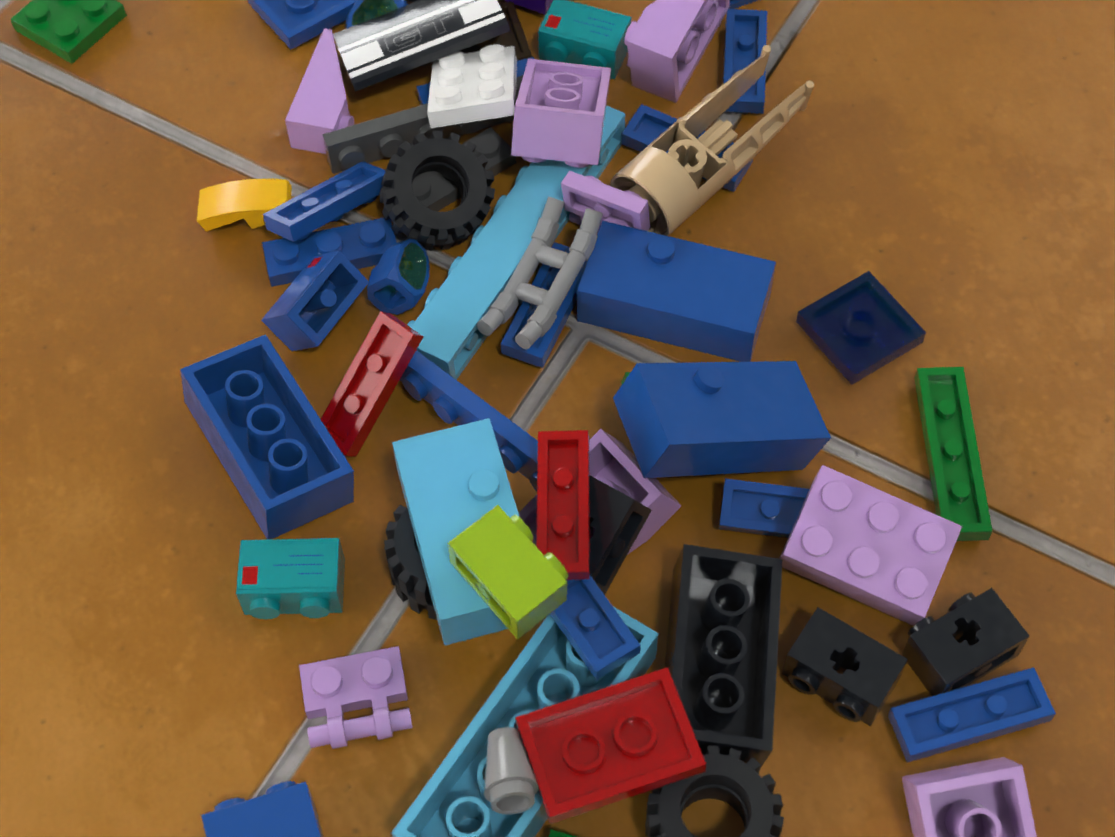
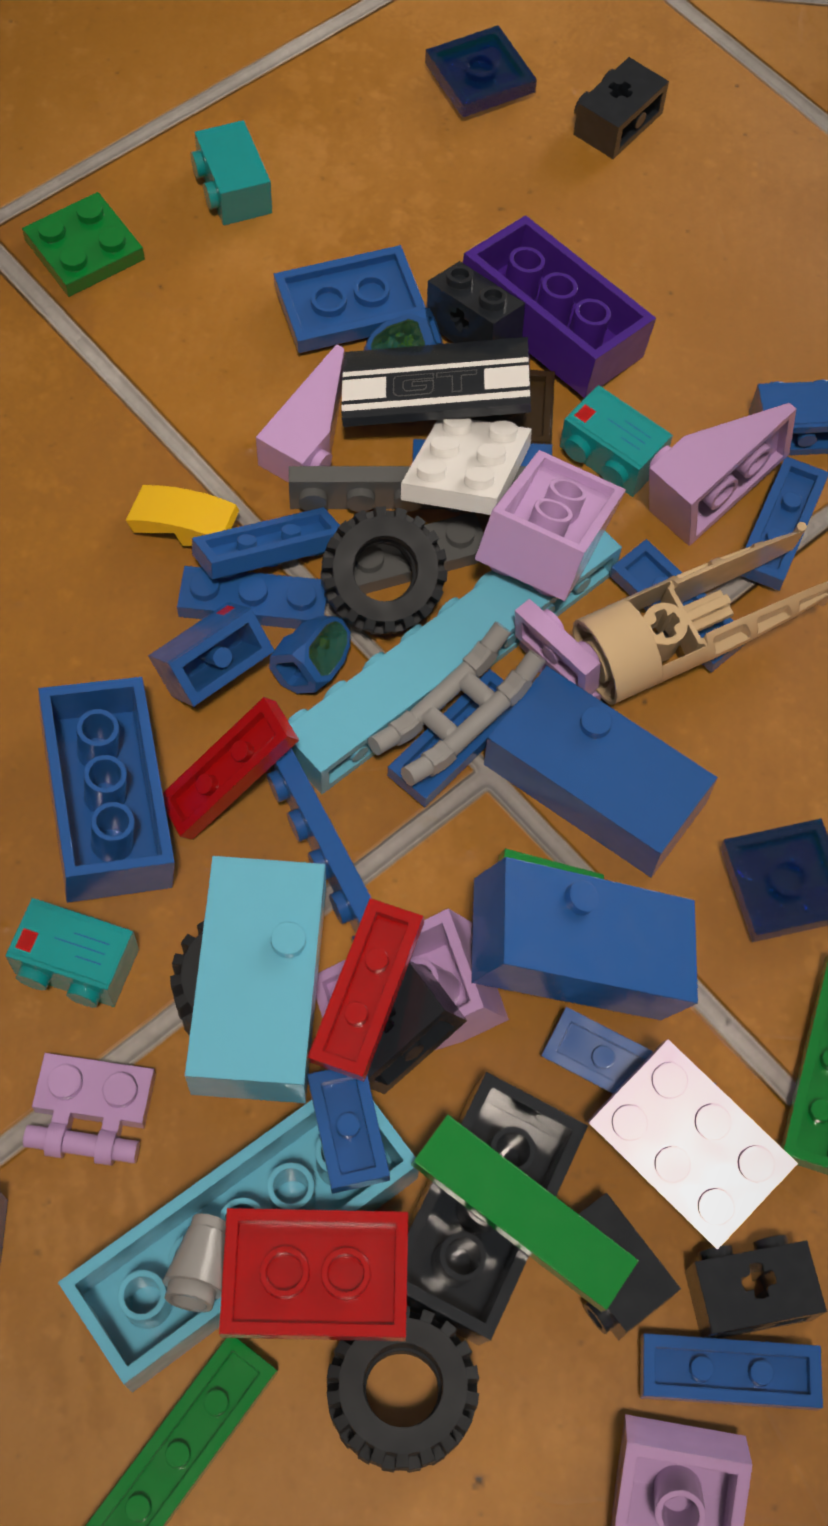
camera: 15 degrees right, 5 degrees up
lime brick [448,505,568,639] -> none
none -> green tile [411,1115,639,1312]

